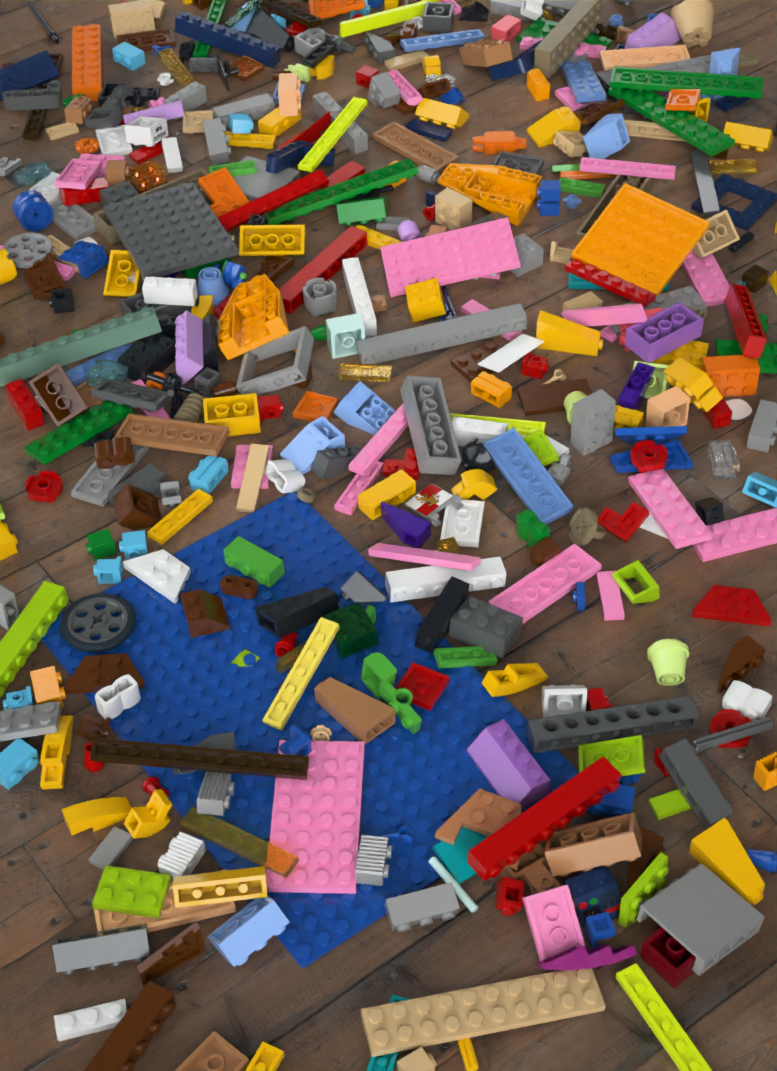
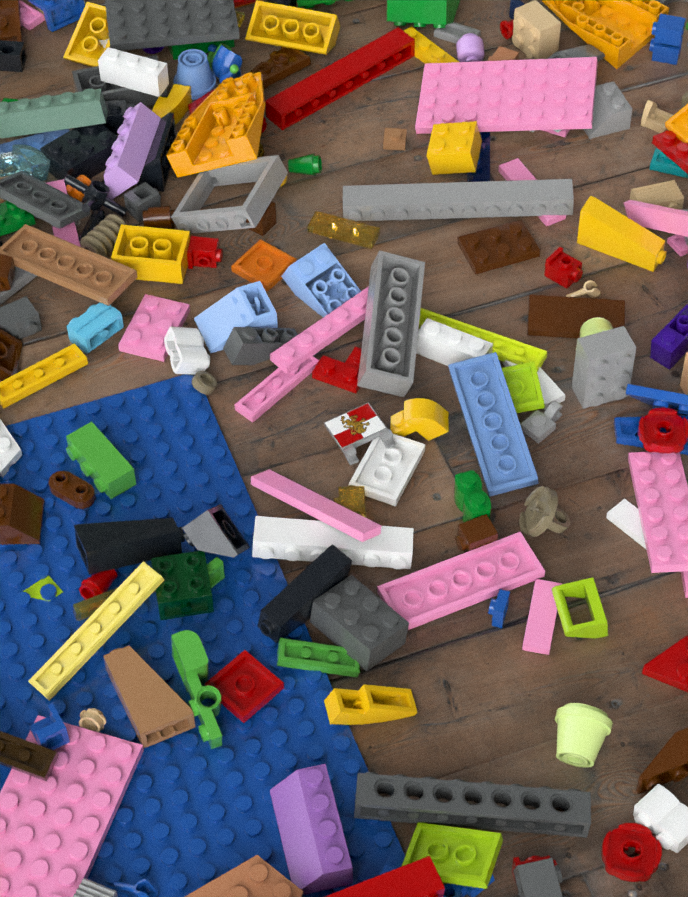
camera: 15 degrees right, 5 degrees up
bracket [160,480,182,507] -> none
tan tile [236,443,270,513] -> none
light grey brick [303,278,337,317] -> none
light aqua brick [326,313,365,359] -> none
white brick [342,257,377,337] -> none
yellow brick [358,469,416,521] -> none
dark purple slope [381,501,431,549] -> none
black cylinder [461,438,496,473] -> none
light orange brick [471,371,512,409] -> none
white sticker [477,334,544,372] -> none
white slope [542,685,587,718] -> none
red brick [586,688,613,711] -> none
red plate [598,502,650,543] -> none
yellow brick [613,405,644,432] -> none
dark grey axle [693,717,774,751] -> none

